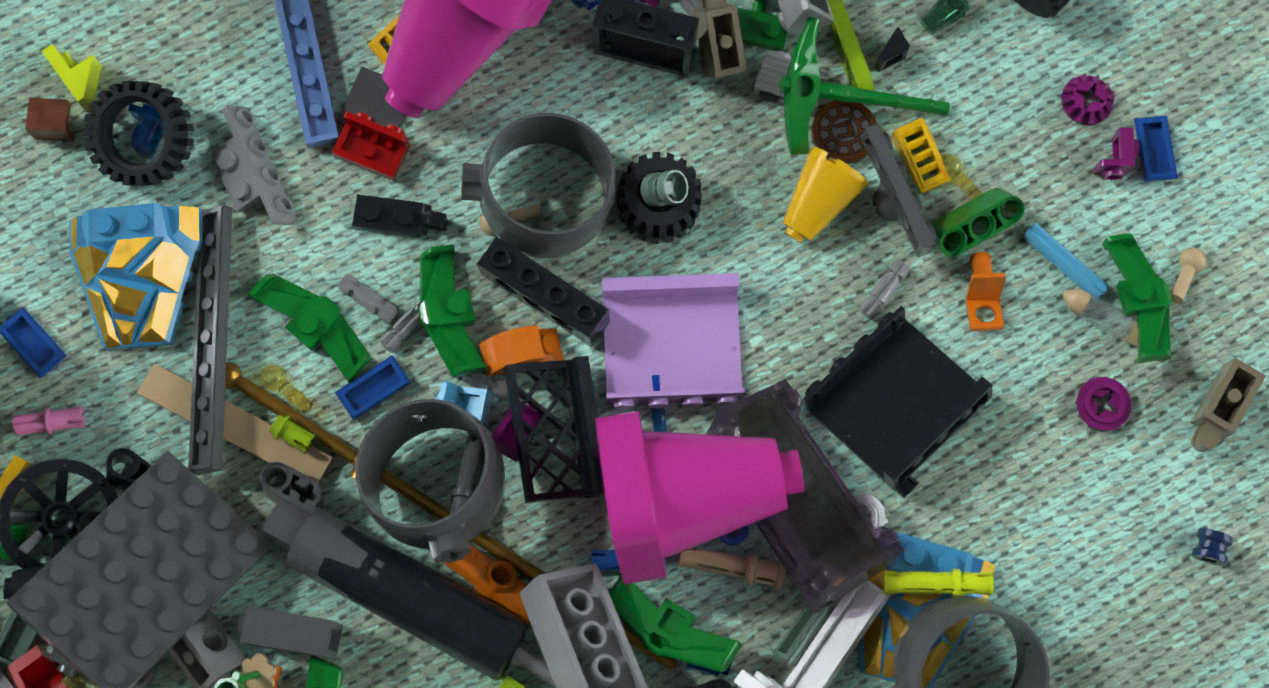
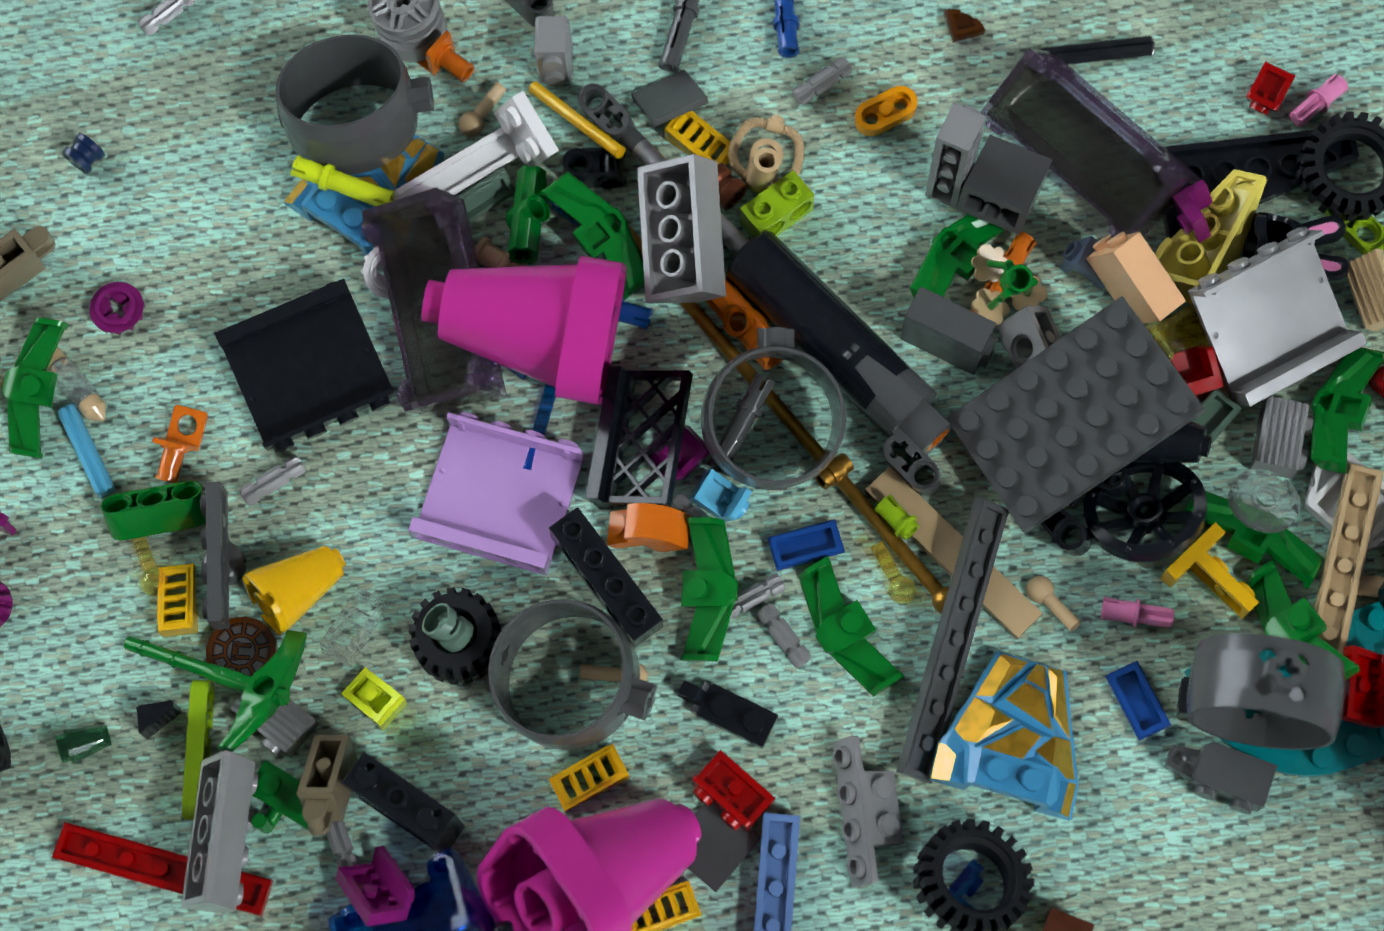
camera: 155 degrees left, 5 degrees down
none -> neon yellow slope [341,667,407,731]
none -> green piece [505,165,550,265]
none -> yellow slope [549,743,630,812]
none -> tan bar [1026,576,1081,632]

